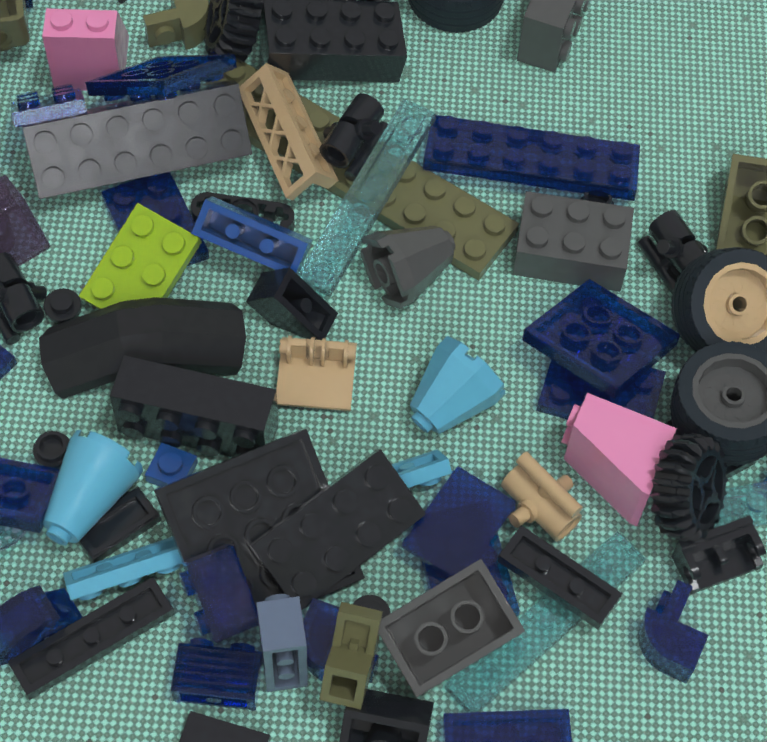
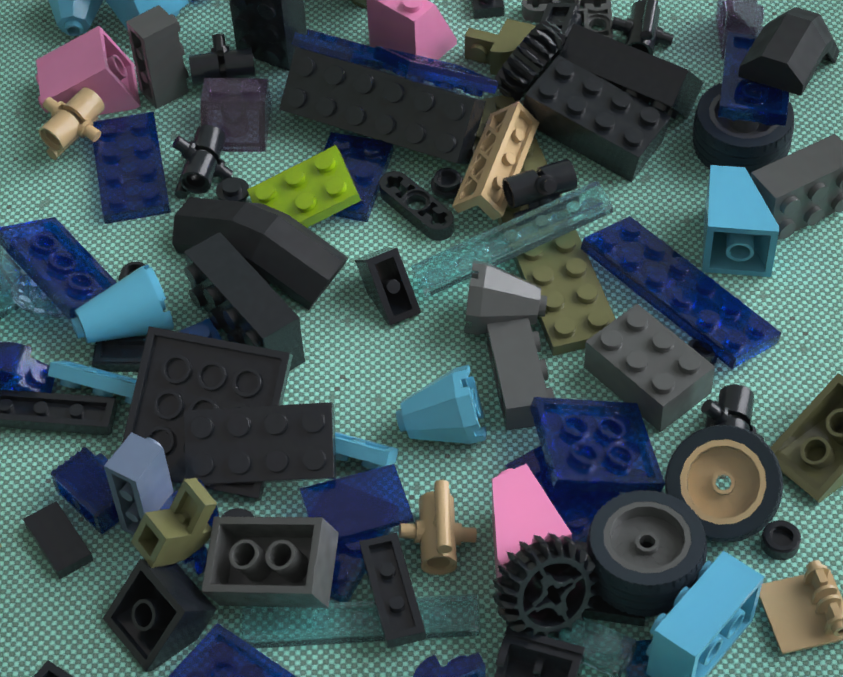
camera: 45 degrees right, 10 degrees down
clear blue brick [179,544,259,642] -> none
blue brick [191,196,313,275] -> none
tan hinge [276,335,357,411] -> none
none -> black plate [431,168,463,199]
none -> dark grey brick [487,318,555,431]
none -> medium azure slope [702,165,779,277]

